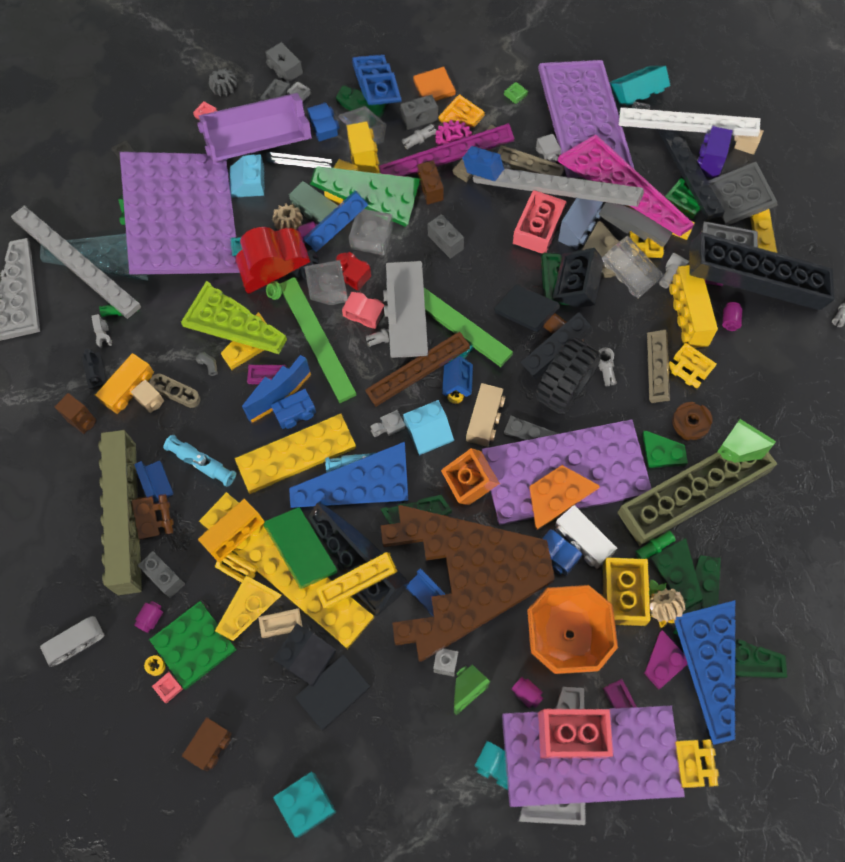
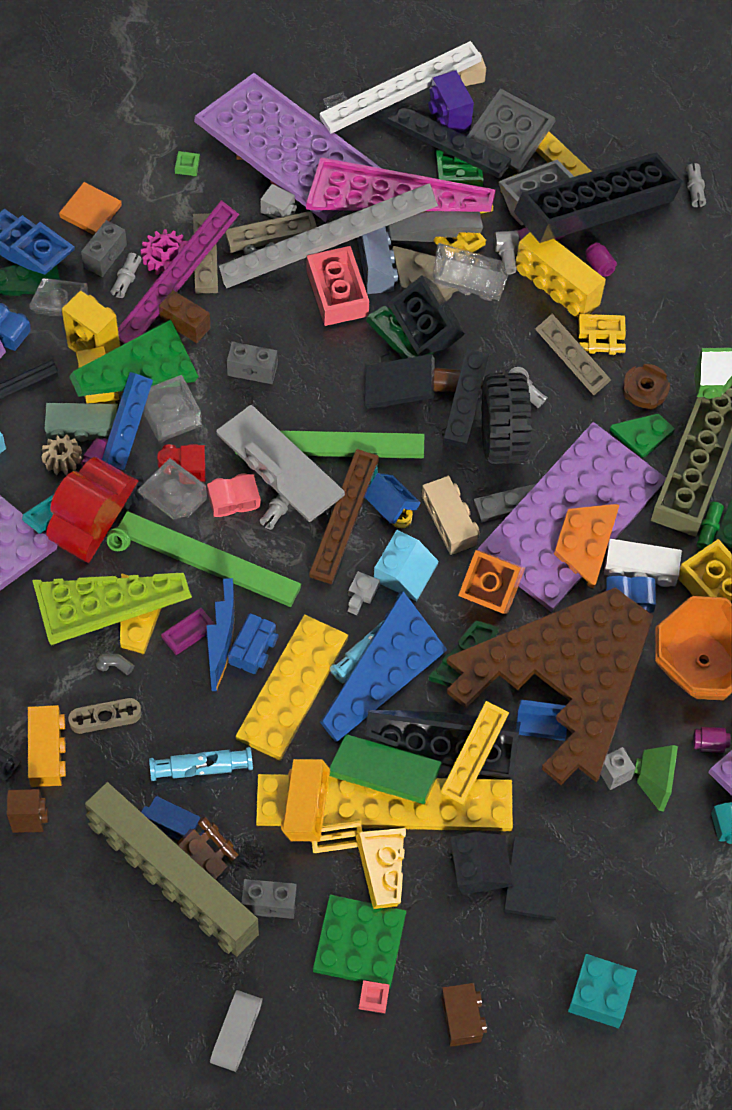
camera: 45 degrees left, 5 degrees down
tan brick [131,380,164,413] -> none
magenta brick [134,601,163,633] -> none
yellow bush [144,655,166,676] -> none
tan tile [258,608,303,638] -> none
light orange wing [438,95,485,127] -> none
blue brick [462,146,504,182] -> none
teal slope [609,66,670,105] -> none

